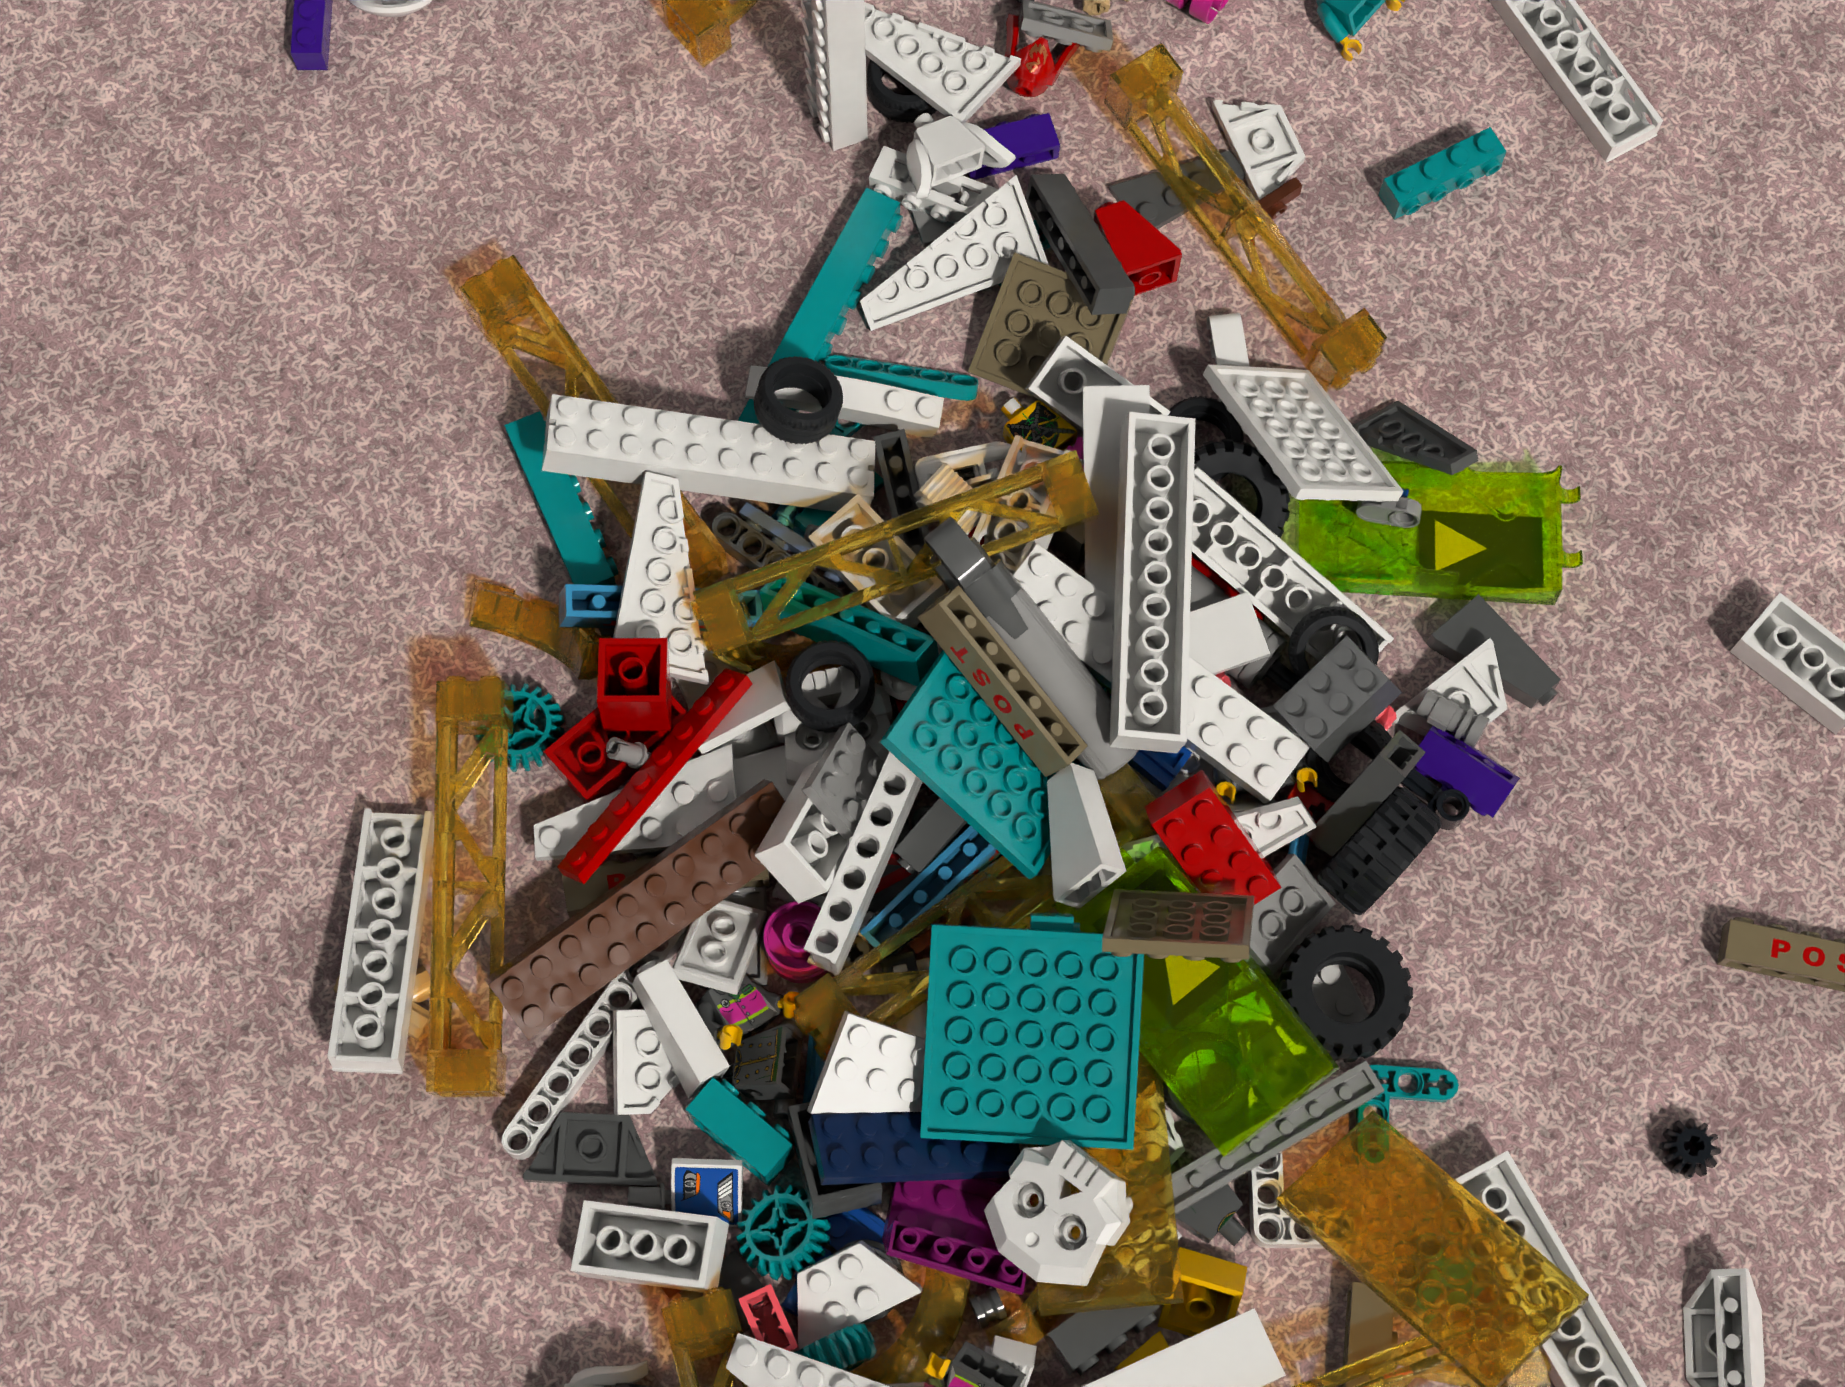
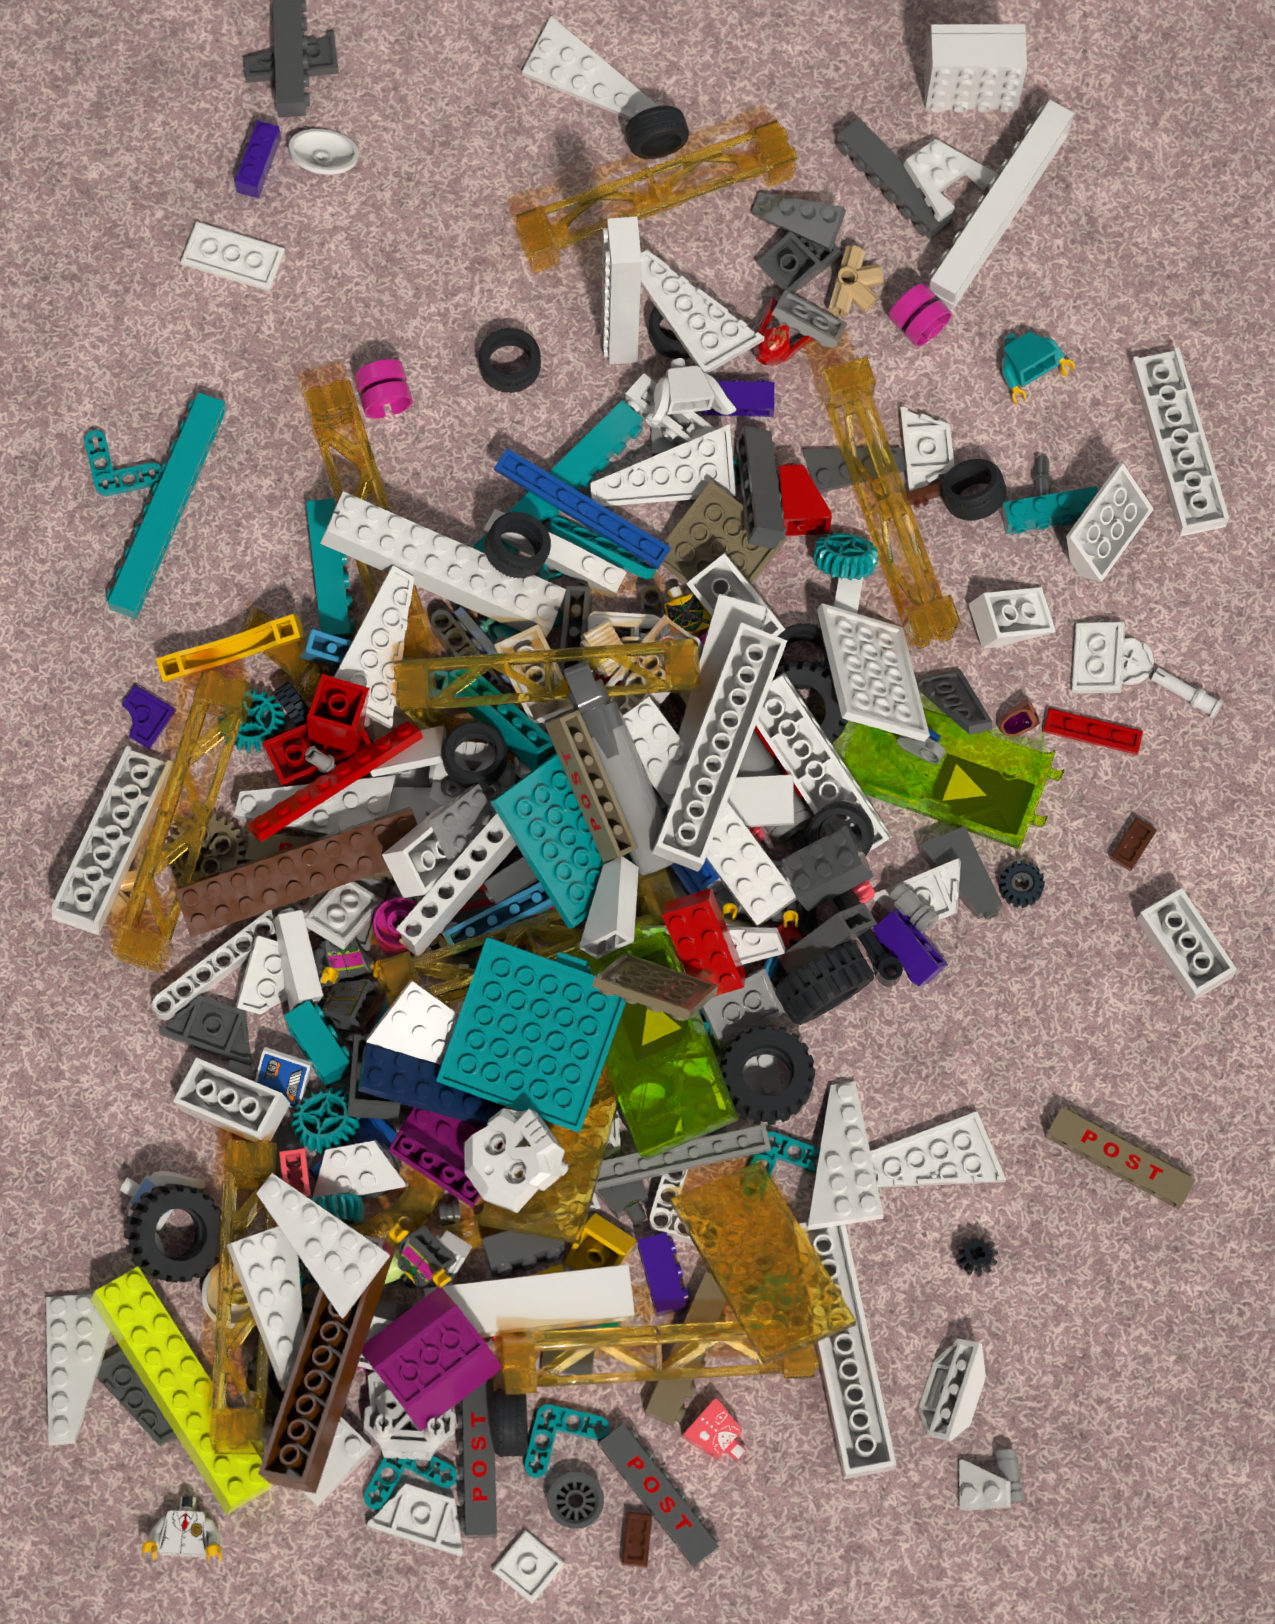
camera: 15 degrees right, 0 degrees up
none -> teal beam [85,430,163,497]
none -> teal brick [106,392,227,619]
none -> dark purple tile [122,685,176,750]
none -> yellow arch [156,614,306,683]
none -> dark tan gear [166,813,246,884]
none -> white tile [180,221,285,292]
none -> black bush [273,681,310,727]
none -> dark pink wheel [354,359,413,419]
none -> black tyre [478,328,541,393]
none -> blue plate [494,448,671,570]
none -> dark purple brick [637,1232,689,1317]
none -> dark grey piece [640,585,665,634]
none -> white wing [808,1081,883,1230]
none -> teal gear [813,532,878,581]
none -> white wing [870,1111,1006,1188]
none -> black tyre [941,459,1007,521]
none -> white slope [969,587,1056,649]
none -> rock [998,699,1040,737]
none -> black bush [999,861,1045,908]
none -> dark grey axle [1033,455,1052,497]
none -> red tile [1043,708,1143,755]
none -> white slope [1066,462,1154,582]
none -> white tile [1072,622,1125,694]
none -> copper plate [1110,817,1157,871]
none -> white tile [1122,638,1154,685]
none -> white pin [1151,667,1224,719]

